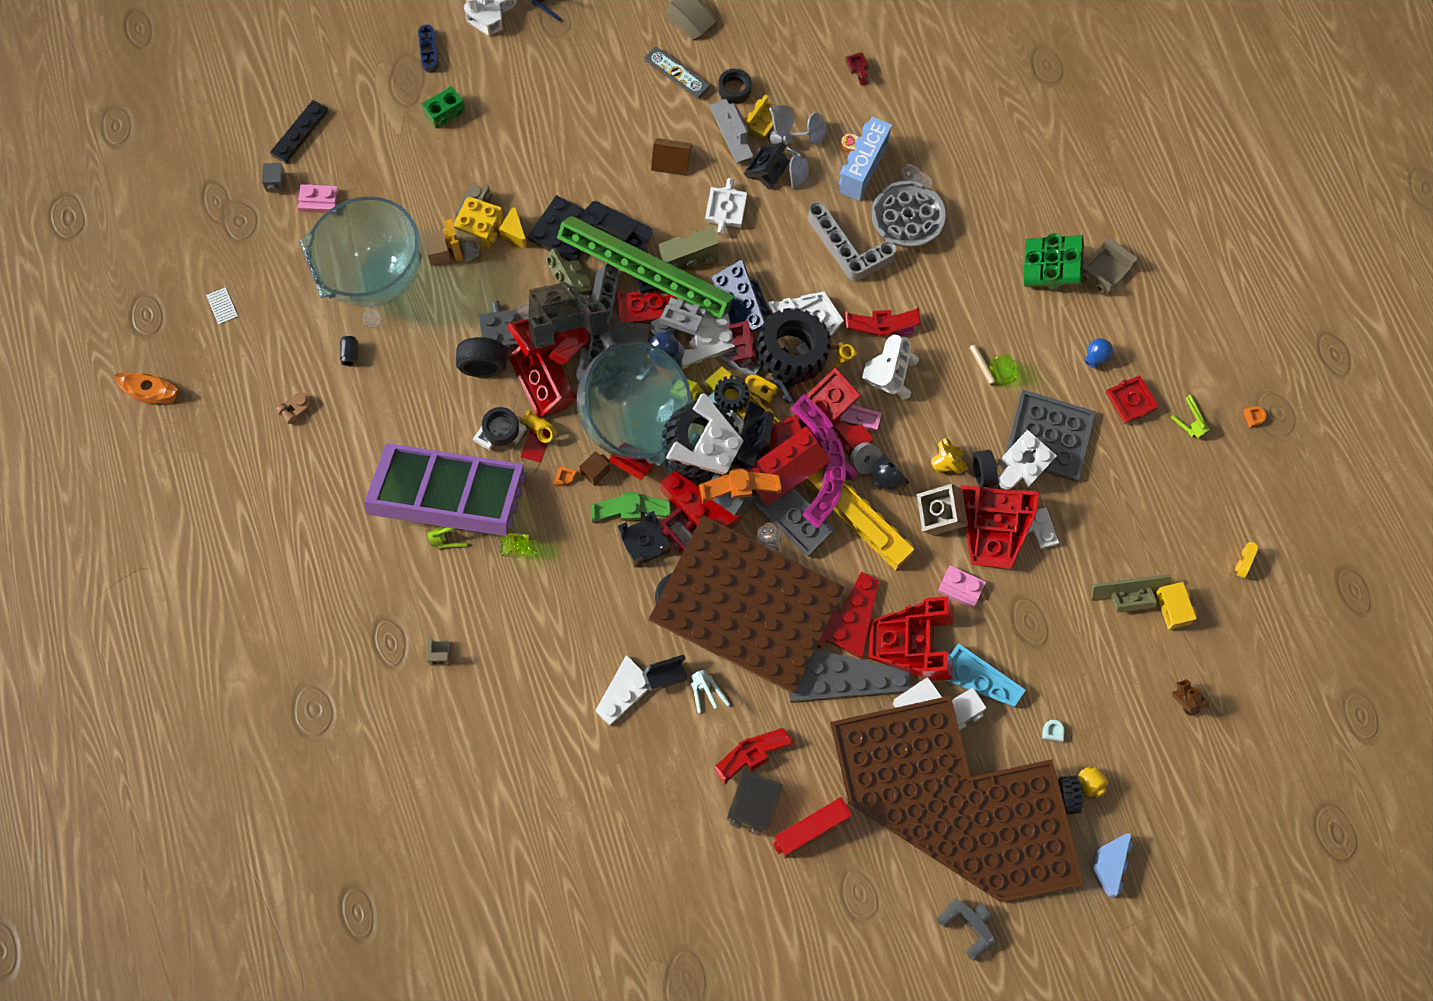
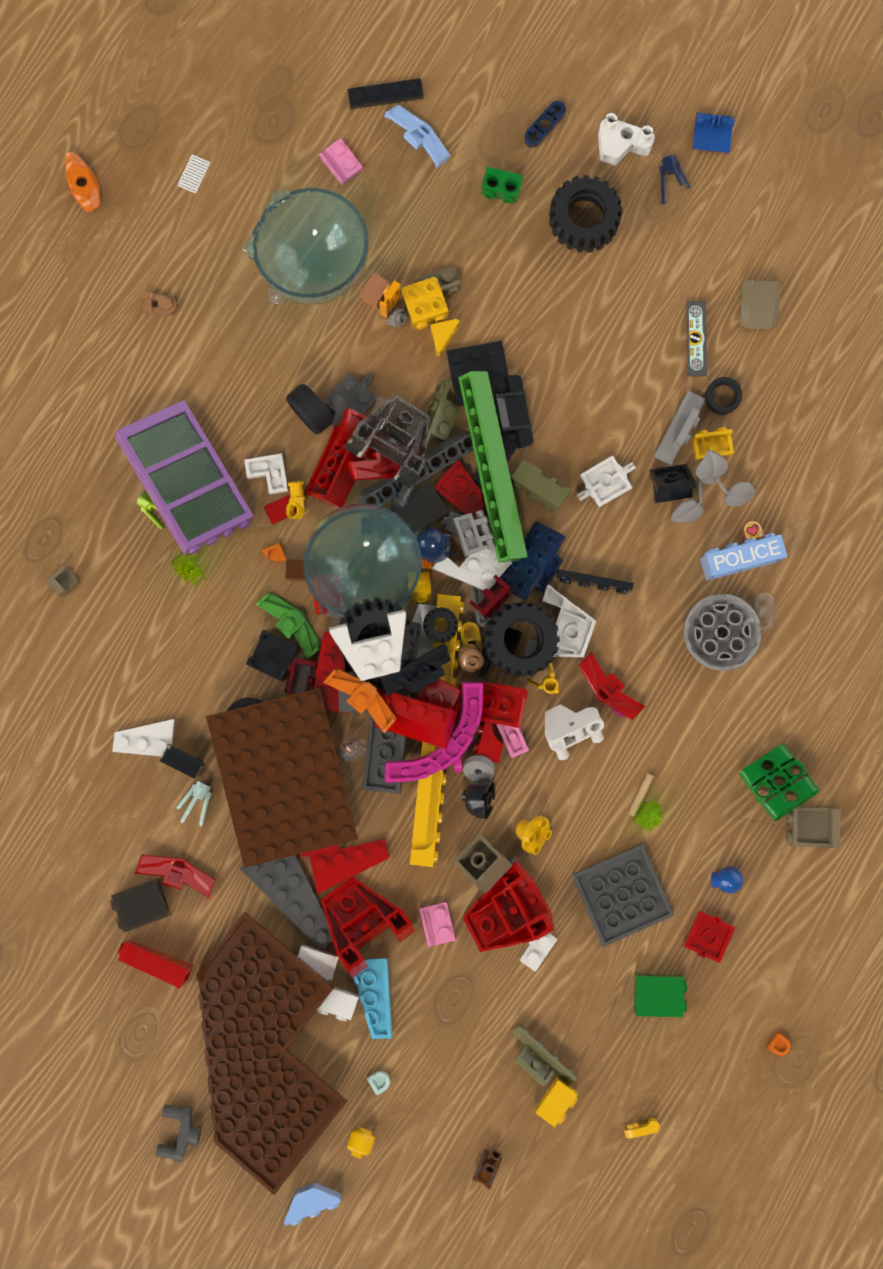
camera: 50 degrees right, 15 degrees up
dark grey brick [262,163,286,193] -> none
black piece [340,336,358,366] -> none
black tyre [481,407,519,446] -> none
reddish brown slope [651,138,692,176] -> none
light grey beam [808,202,896,282] -> none
dark red plate [845,52,869,86] -> none
black tyre [973,449,998,488] -> none
white brick [998,430,1057,490] -> none
black tyre [1058,776,1083,815] -> none
lime plant [1171,395,1210,439] -> none
none -> light blue plate [384,104,450,168]
none -> medium nougat head [458,644,484,672]
none -> black tyre [549,175,623,253]
none -> black plate [555,569,634,595]
none -> green brick [634,974,687,1017]

